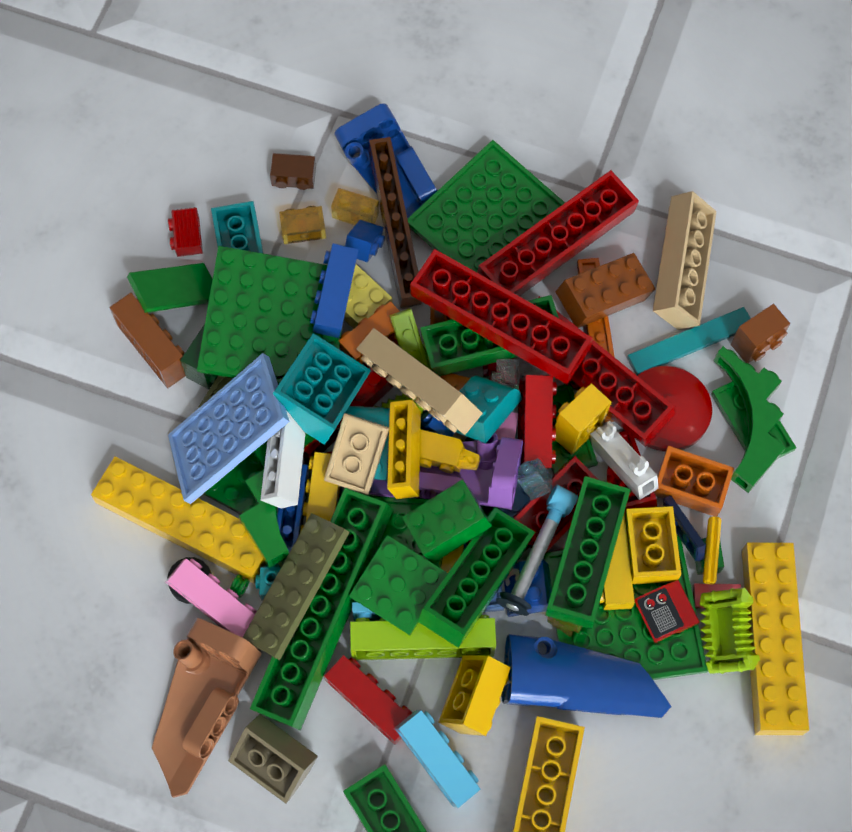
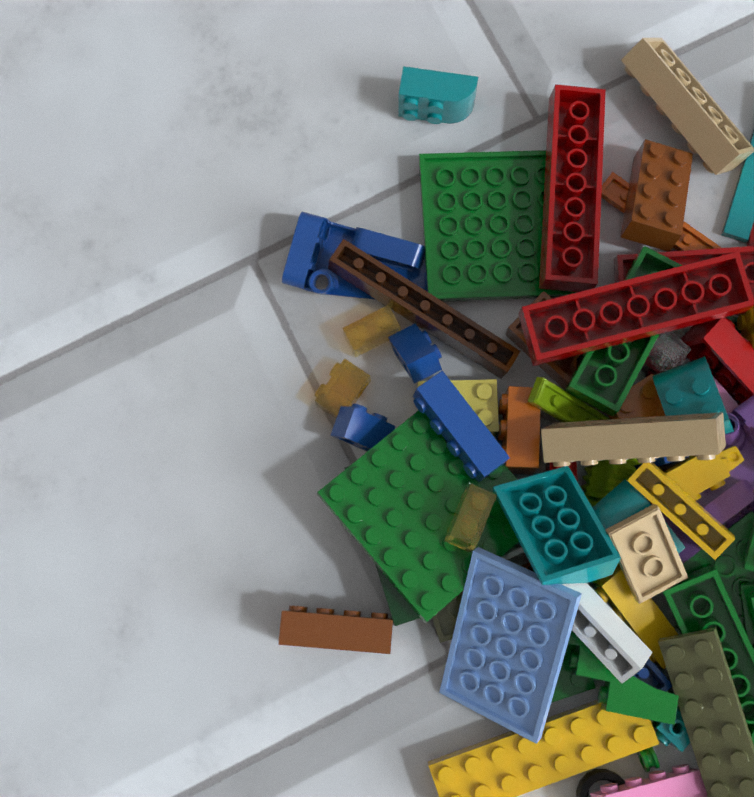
camera: 40 degrees left, 10 degrees up
green tile [127,263,213,313] -> none
red brick [168,207,203,257] -> none
teal brick [211,201,263,253] -> none
reddish brown brick [270,153,316,190] -> none
none -> blue brick [330,403,396,452]
none -> teal brick [398,66,479,124]
none -> clear yellow brick [444,484,497,552]

